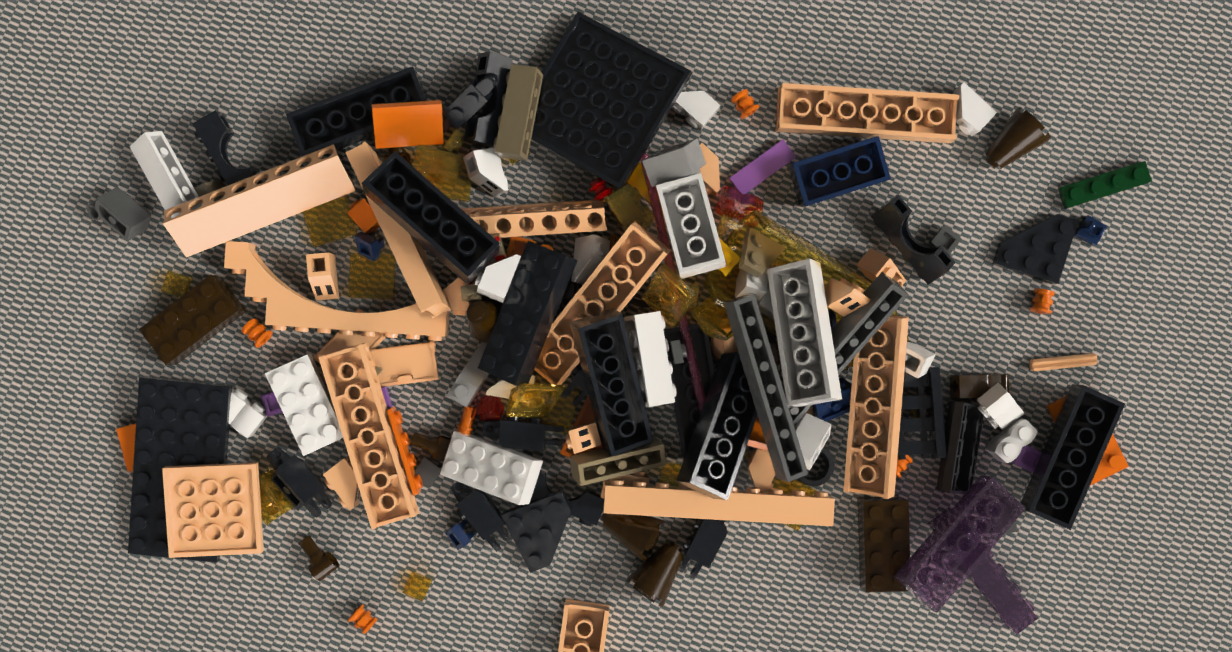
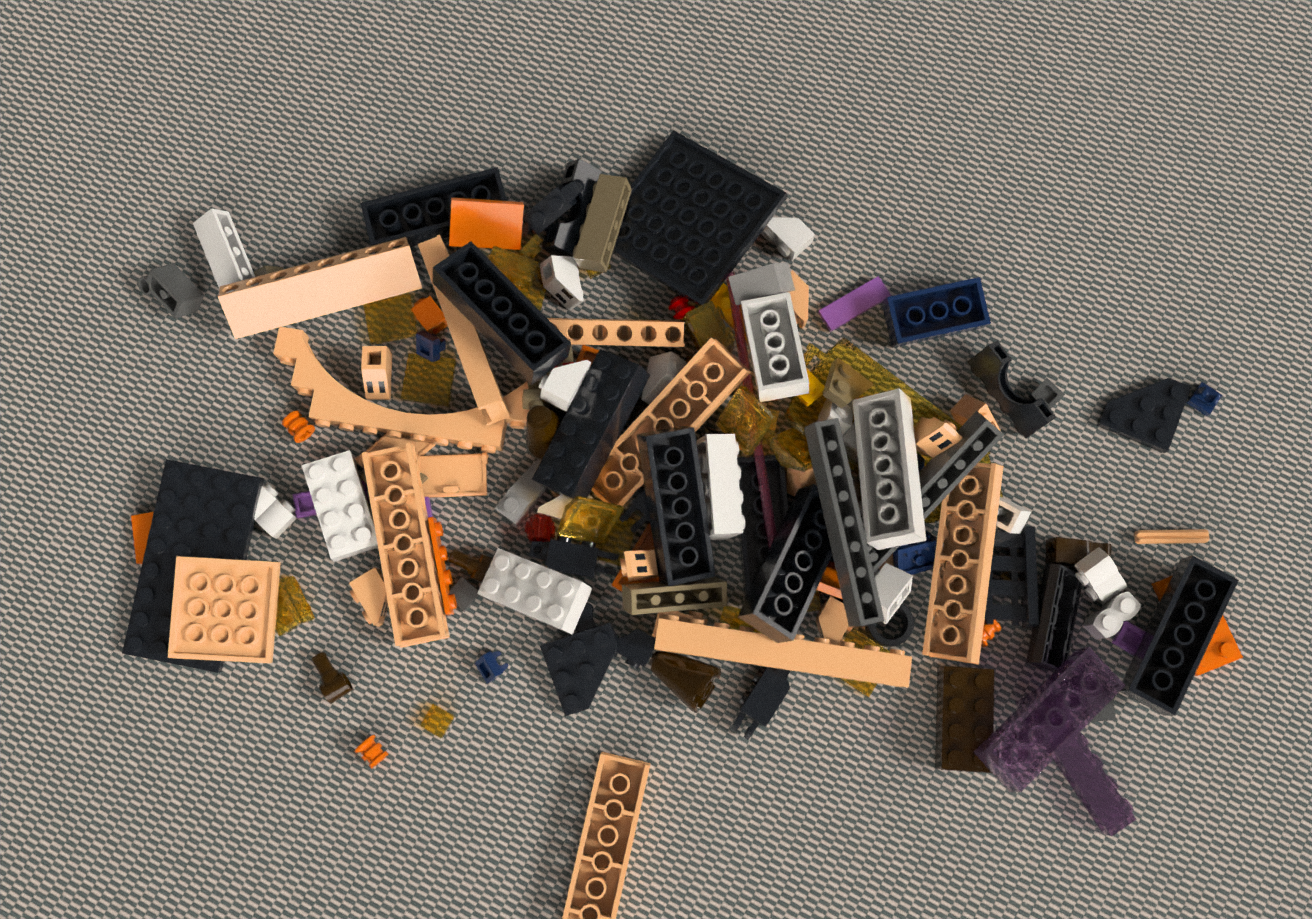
camera: 10 degrees right, 10 degrees down
dark brown brick [139,275,247,365] -> none
clear yellow plate [161,270,192,298] -> none
black arch [192,110,263,193] -> none
black hinge [266,447,332,518] -> none
black hinge [450,481,512,552] -> none
orange pin [456,406,478,435] -> none
dark brown cone [625,542,684,608] -> none
dark grey plate [670,340,687,364] -> none
clear red brick [715,186,764,226] -> none
orange bush [731,89,760,119] -> none
light nougat tile [775,83,959,143] -> none
white slope [954,83,997,136] -> none
dark brown cone [985,107,1051,169] -> none
orange bush [1029,288,1055,314] -> none
dark green plate [1058,161,1152,209] -> none

